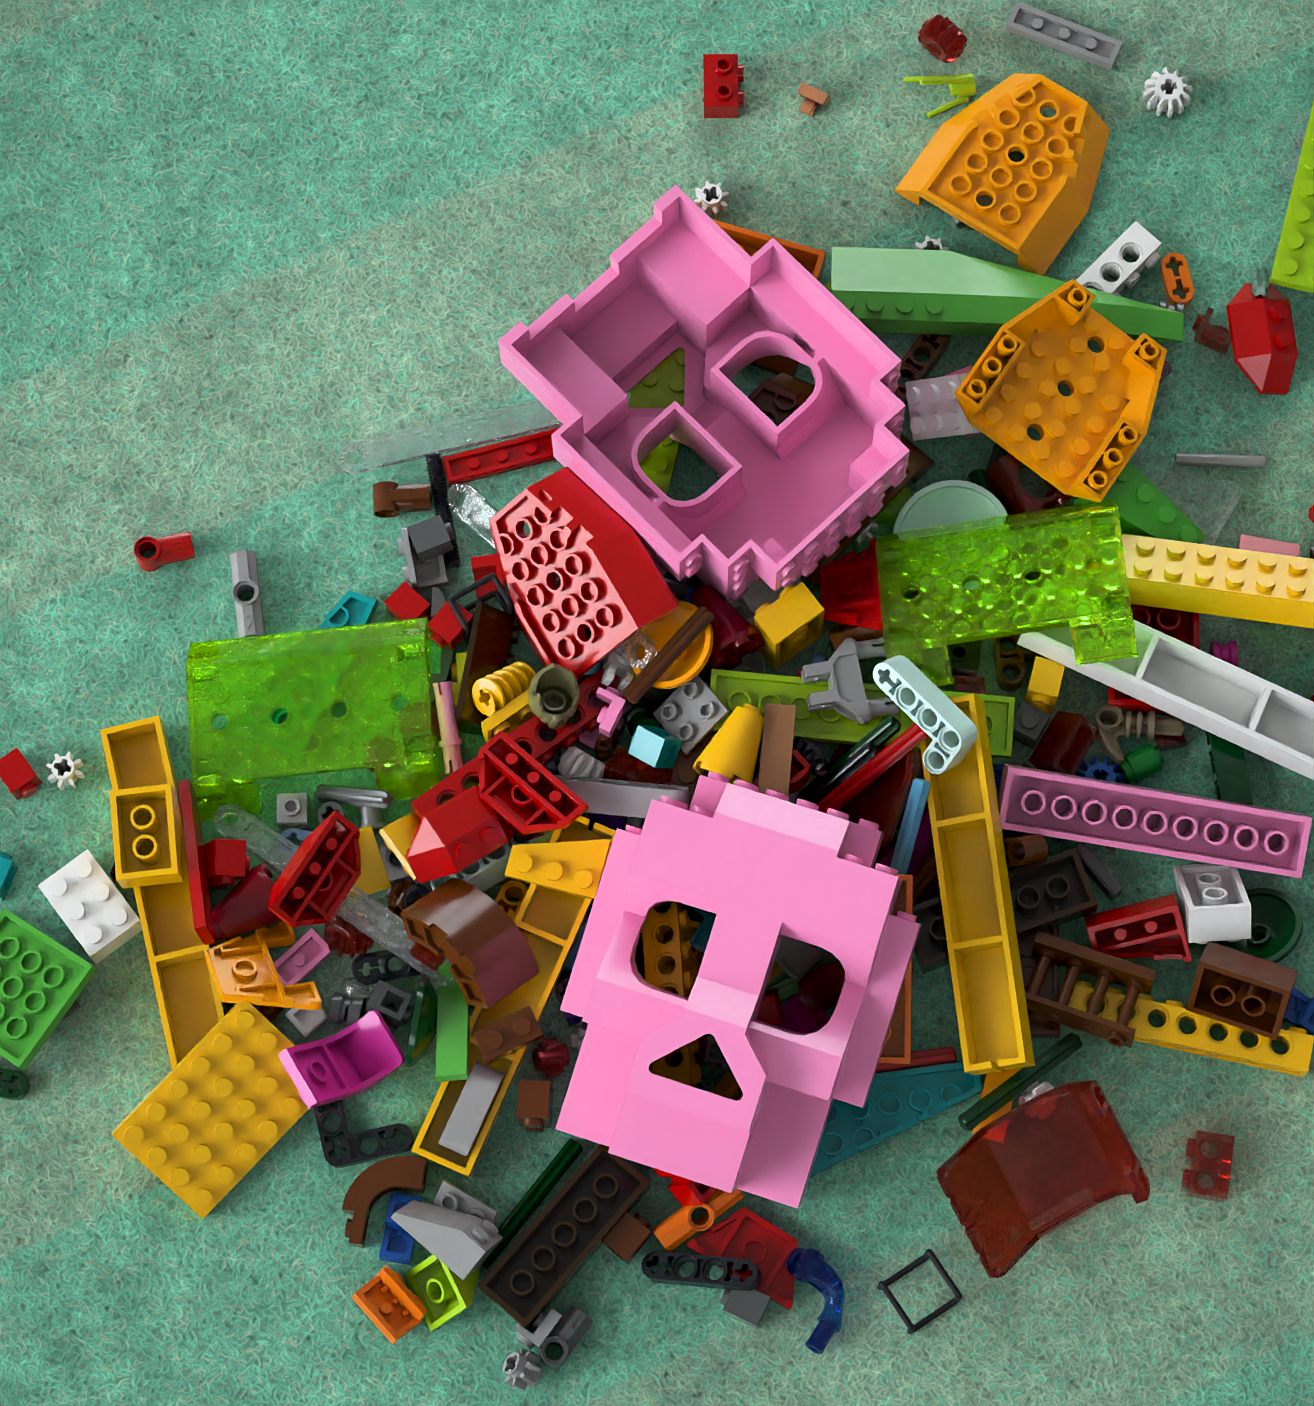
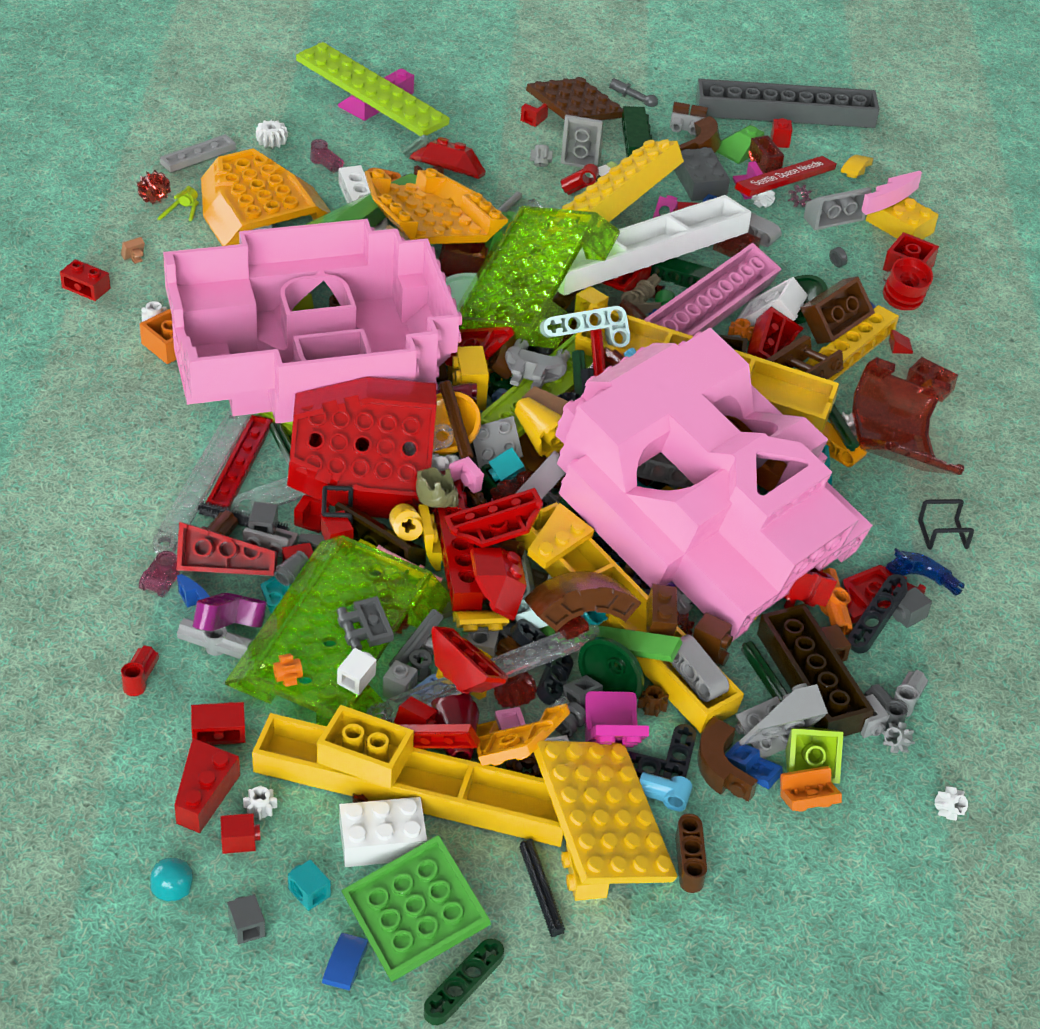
camera: 70 degrees left, 30 degrees down
none -> clear pink piece [139,551,179,597]
none -> red wedge [174,738,240,833]
none -> red wedge [176,522,278,576]
none -> blue slope [177,574,210,607]
none -> red brick [191,702,246,745]
none -> magenta beam [192,593,267,631]
none -> orange gear [273,653,303,687]
none -> dark grey cone [274,551,309,586]
none -> clear pink piece [310,139,344,173]
none -> dark grey plate [337,596,394,650]
none -> white brick [337,648,377,695]
none -> black axle [519,839,565,937]
none -> reddish brown gear [637,685,669,717]
none -> medium azure piece [640,772,693,812]
none -> reddish brown beam [675,813,707,893]
none -> orange gear [728,318,754,341]
none -> red slope [889,330,913,354]
none -> light grey piece [893,670,928,717]

